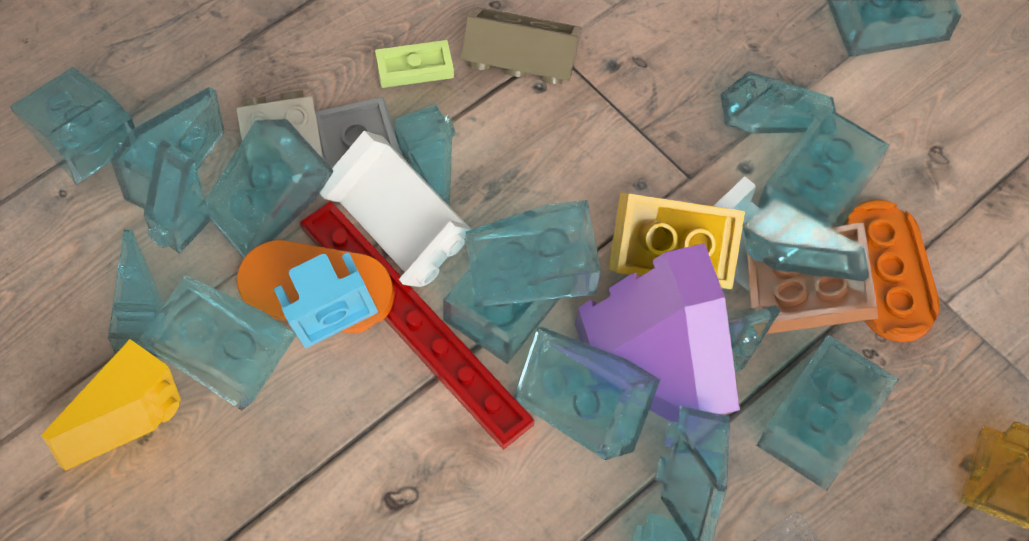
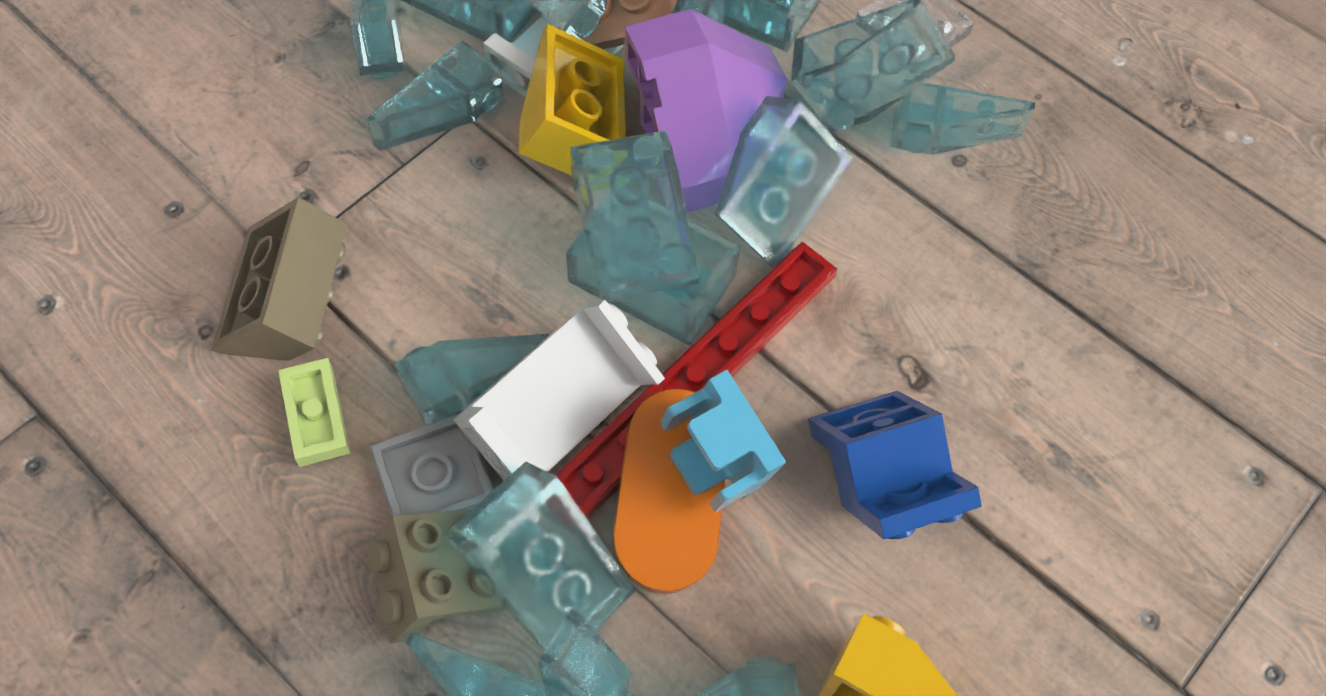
camera: 95 degrees left, 0 degrees up
clear light blue slope [138,275,296,411] -> none
none -> clear light blue slope [366,41,504,151]
none -> blue bracket [808,391,982,540]

